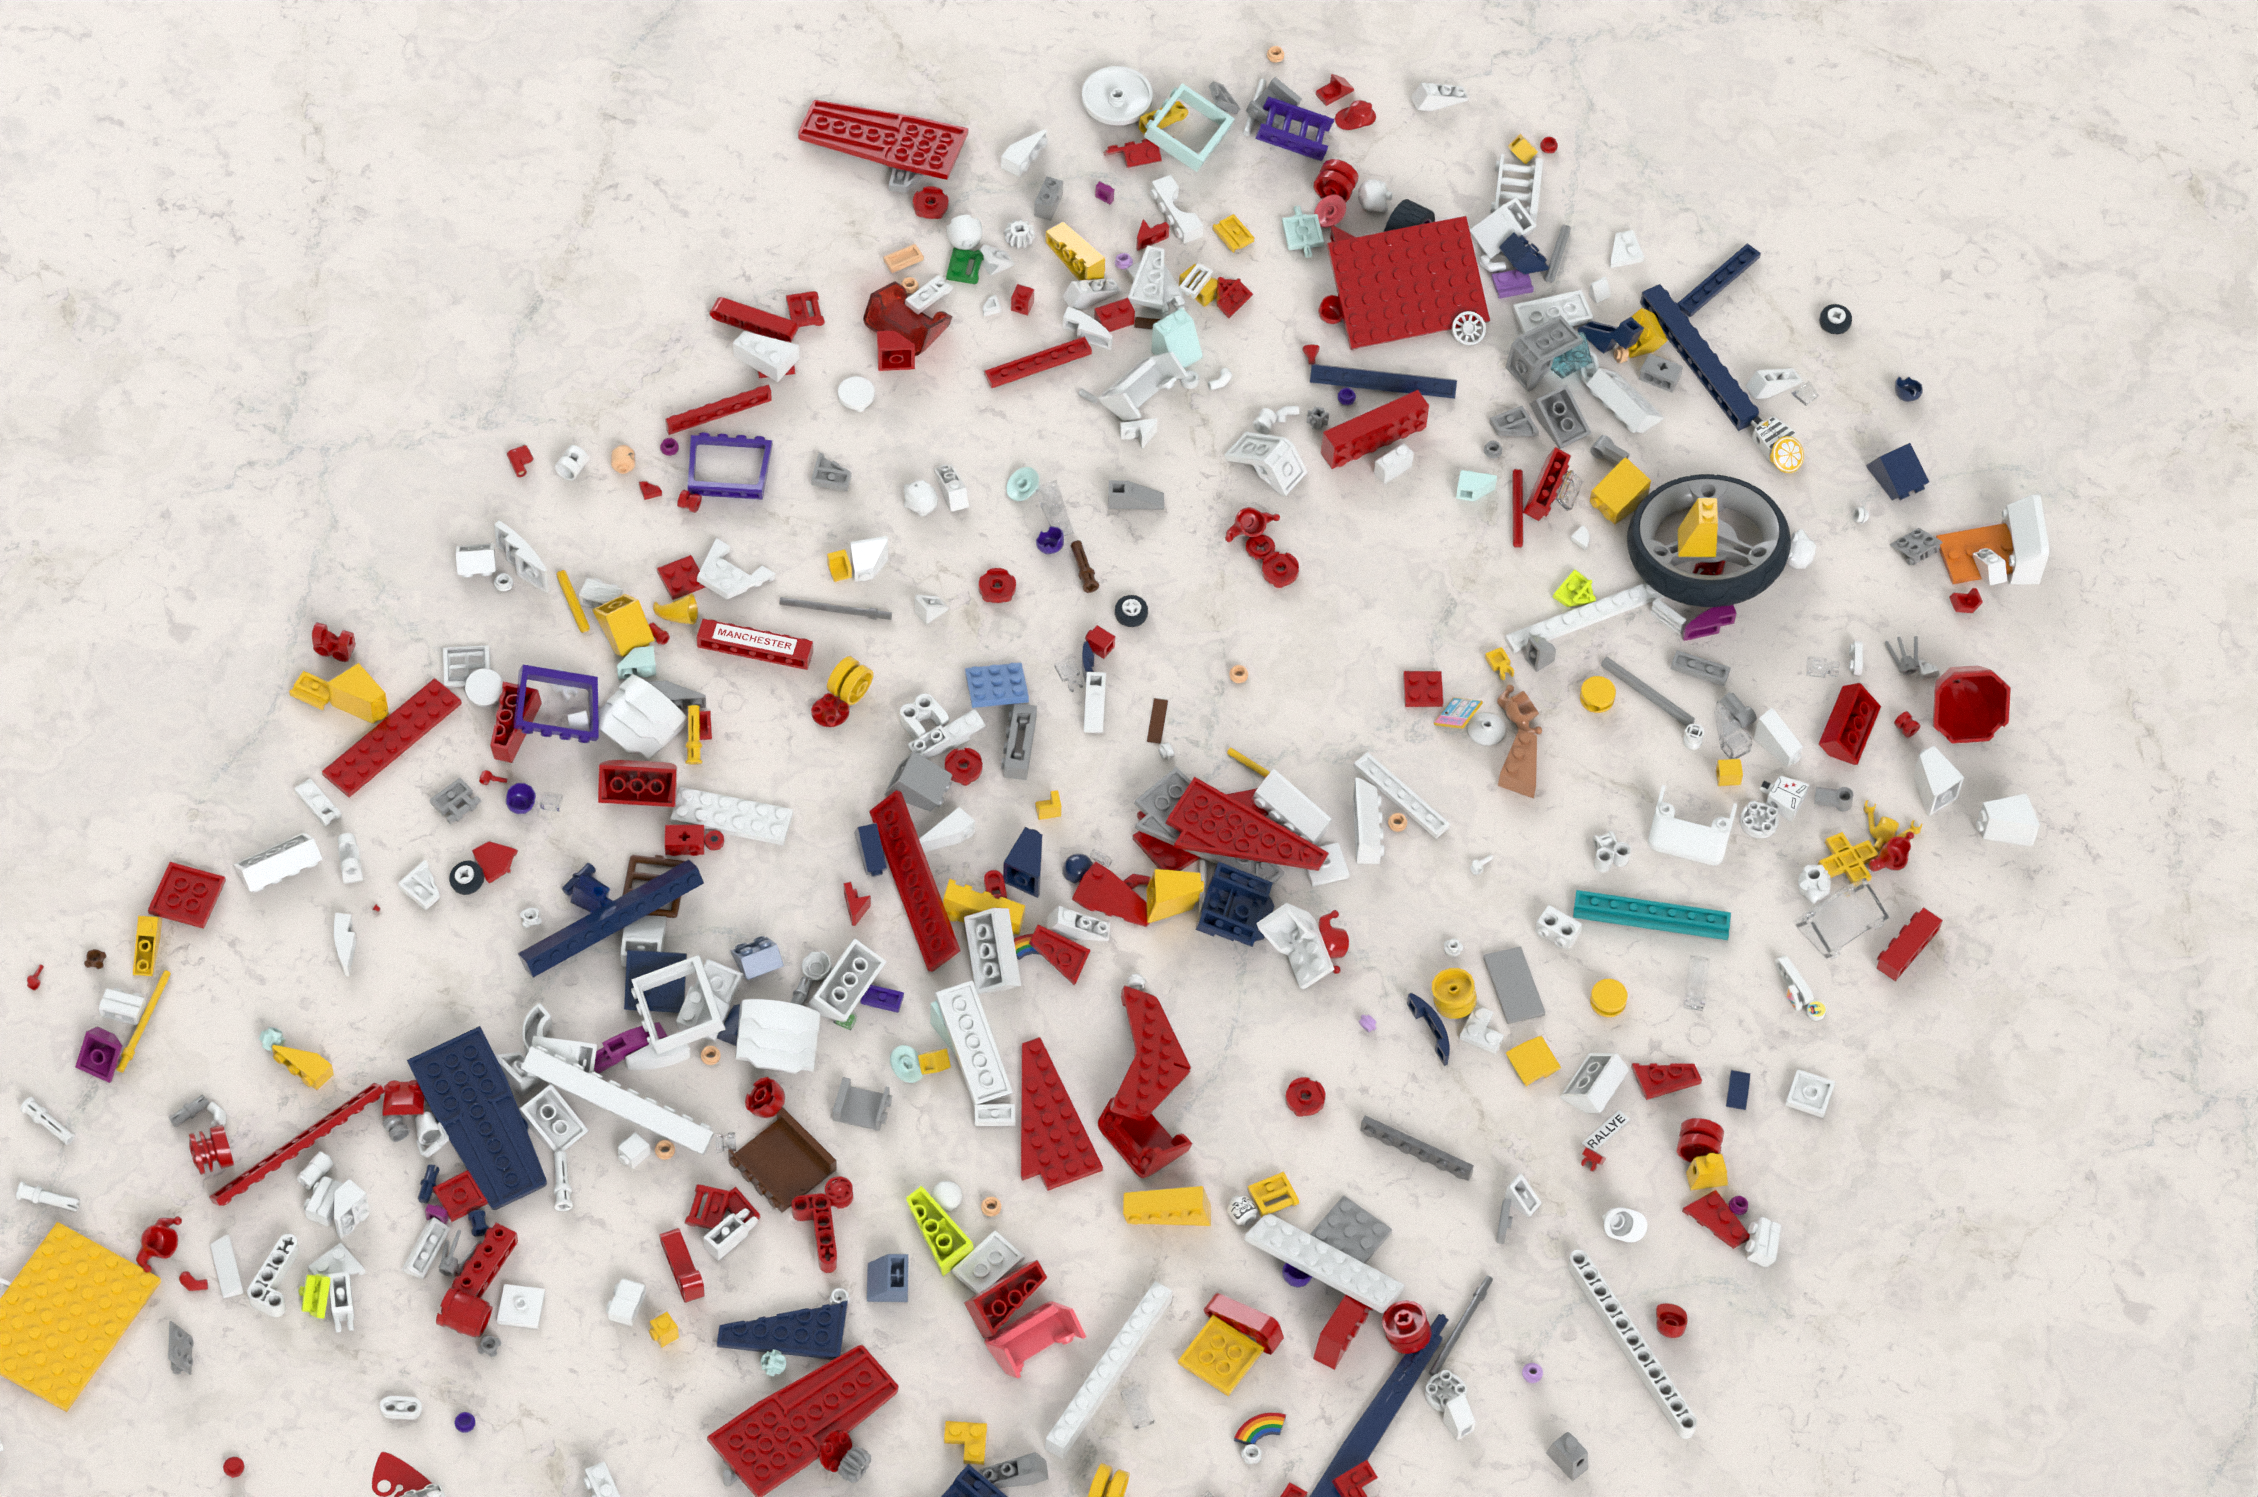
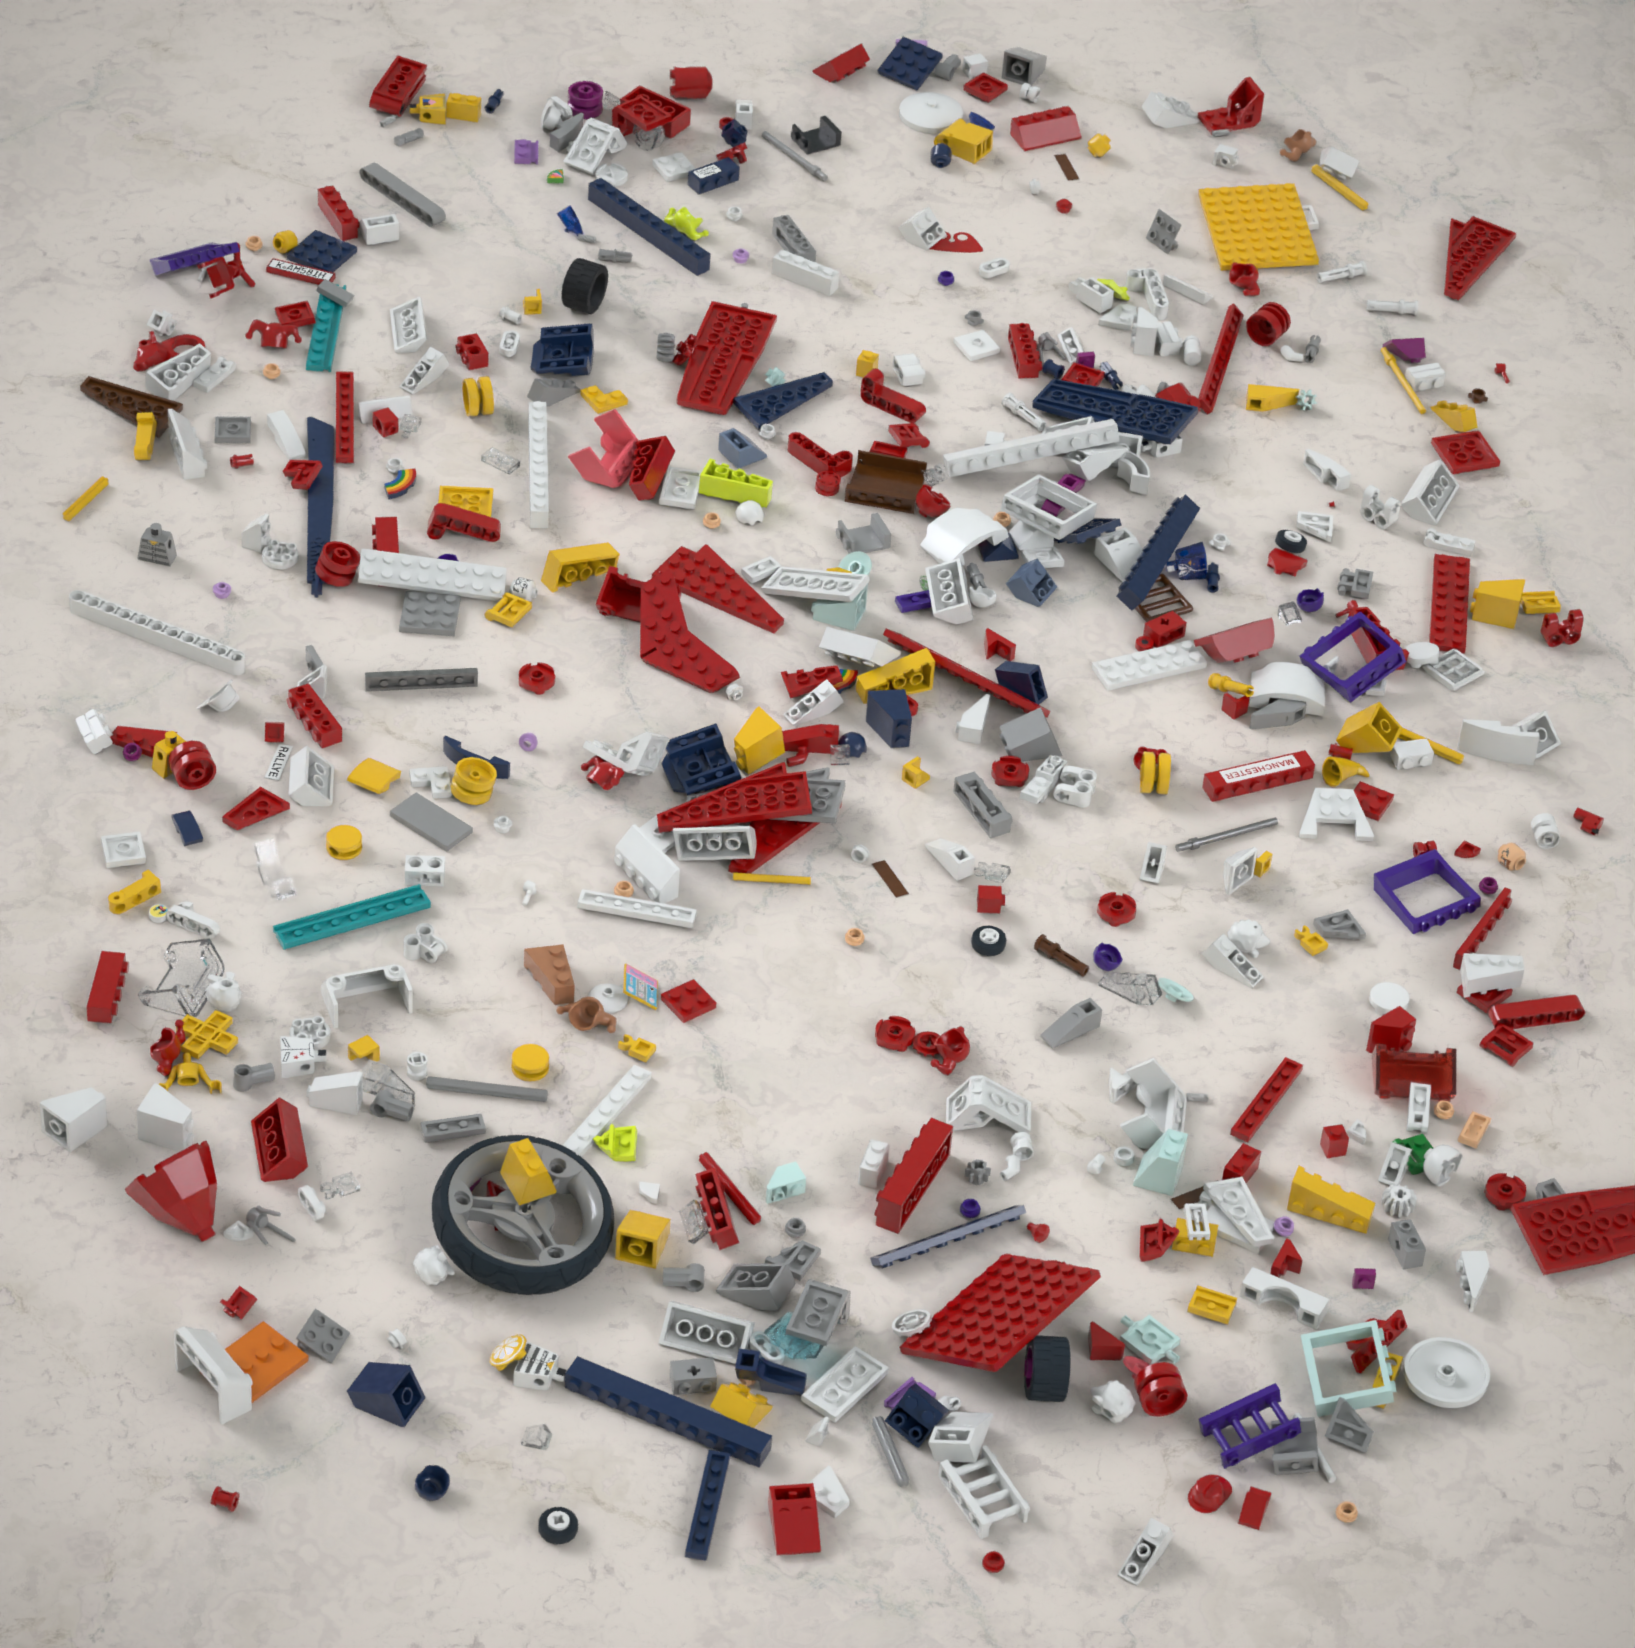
camera: 145 degrees right, 15 degrees down
red arm [179,1271,208,1291] -> none
red piece [436,1286,493,1338] -> none
light aqua slope [617,646,656,679] -> none
white hinge [704,1208,758,1261] -> none
medium blue plate [965,663,1029,708] -> none
white slope [1063,278,1121,309] -> none
white slope [1063,307,1113,350] -> none
dark blue slope [1082,641,1094,683] -> none
flat silver bar [1429,1276,1493,1376] -> none
yellow panel [1508,133,1538,164] -> none
light grey slope [1525,636,1556,672] -> none
red cap [1656,1303,1688,1338] -> none
white slope [1746,368,1803,399] -> none
red wheel [1894,711,1921,738] -> none
white slope [1973,548,2007,586] -> none
none -> yellow leg [108,869,161,914]
none -> red bush [211,1486,240,1512]
none -> red brick [287,683,342,748]
none -> red slope [768,1483,821,1555]
none -> yellow plate [1294,925,1328,956]

